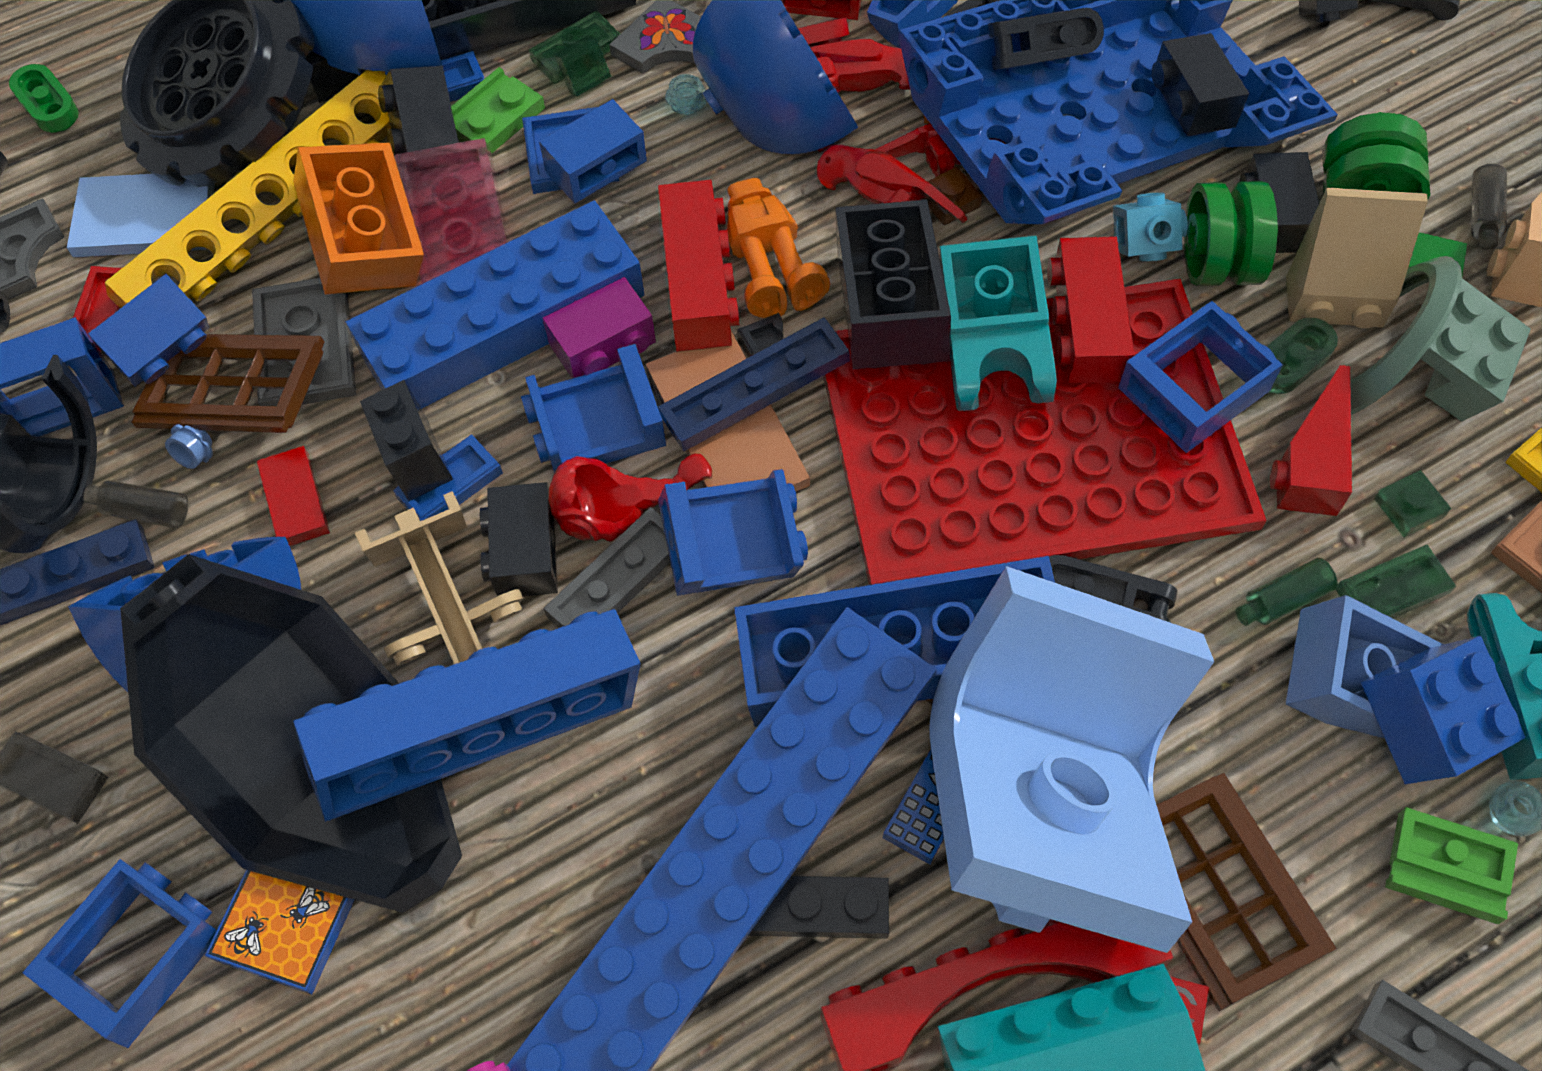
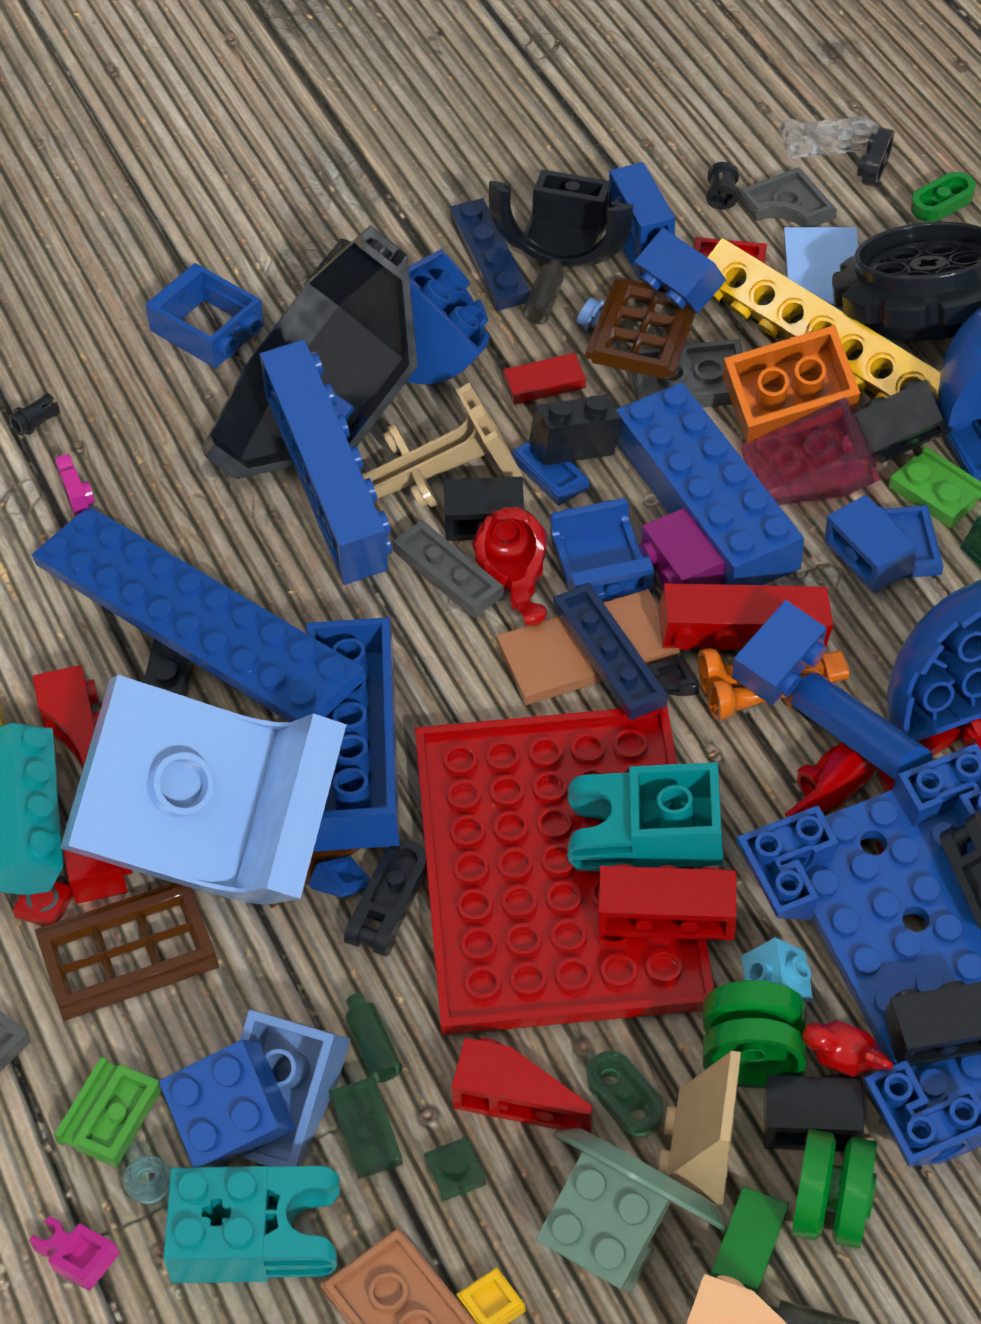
camera: 95 degrees right, 10 degrees down
tile [205,870,354,995] -> none
blue panel [658,469,808,596] -> none
black brick [835,200,951,369] -> none
blue window [1118,301,1283,453] -> none
none -> blue brick [732,600,827,706]
none -> blue brick [791,673,933,780]
none -> red animal [802,1020,893,1077]

